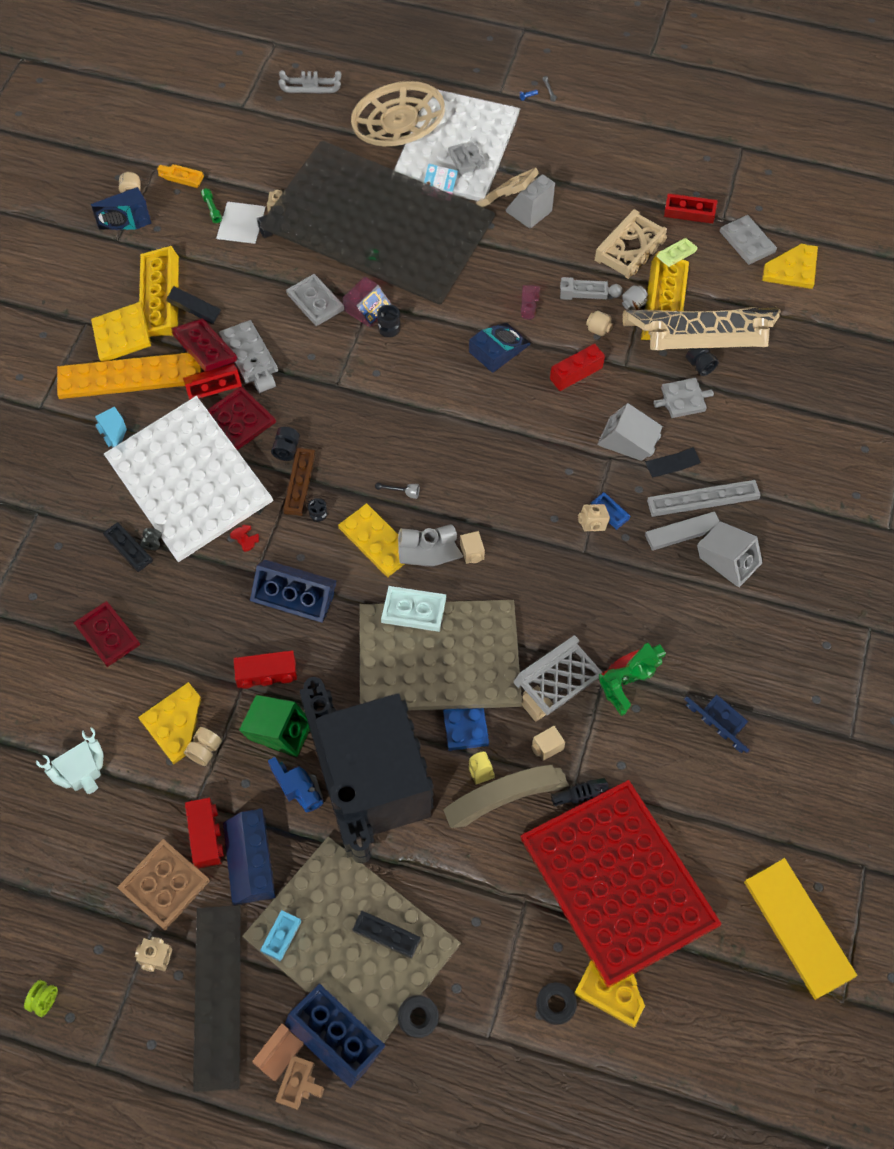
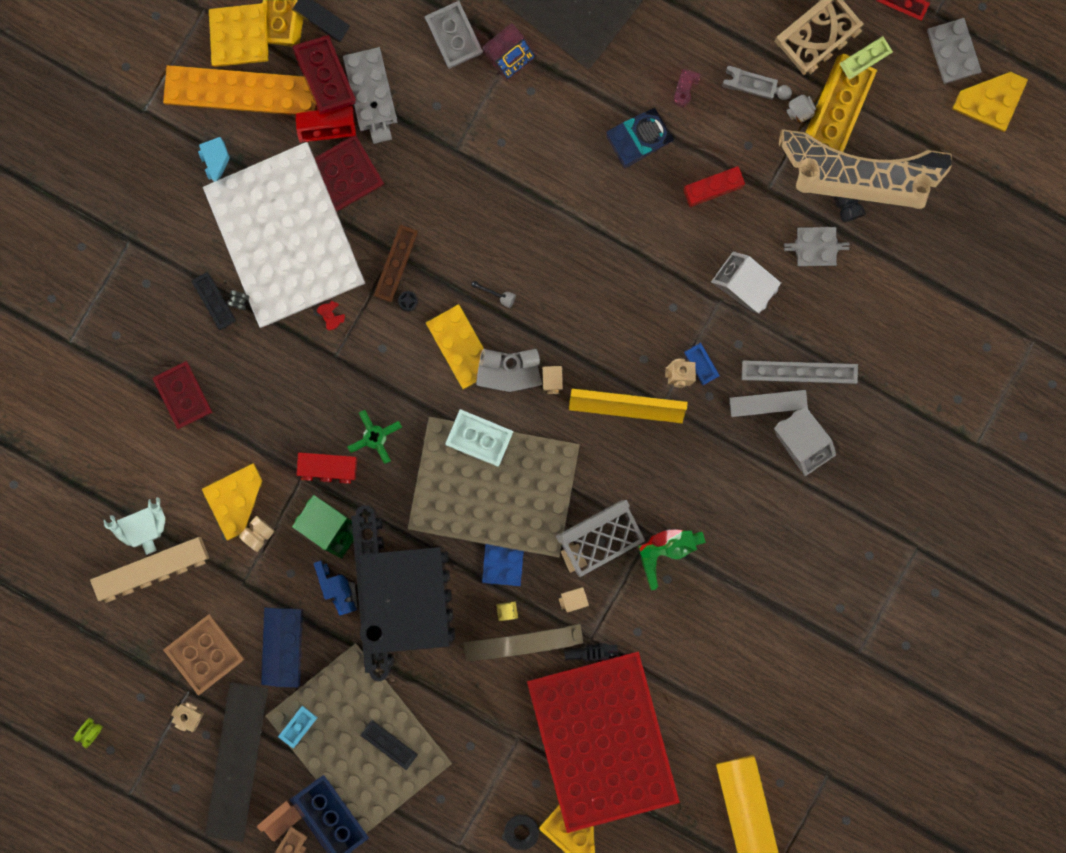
camera: 15 degrees right, 25 degrees up
red brick [185,797,224,869] -> none
dark blue slope [250,560,337,623] -> none
black wheel [271,426,300,461] -> none
black wheel [377,304,400,337] -> none
black tyre [398,995,439,1038] -> none
tan head [586,311,613,336] -> none
black sticker [645,447,701,478] -> none
dark blue bracket [684,695,751,753] -> none
none -> tan brick [90,537,210,603]
none -> green bar [348,410,402,464]
none -> yellow arch [569,389,687,423]

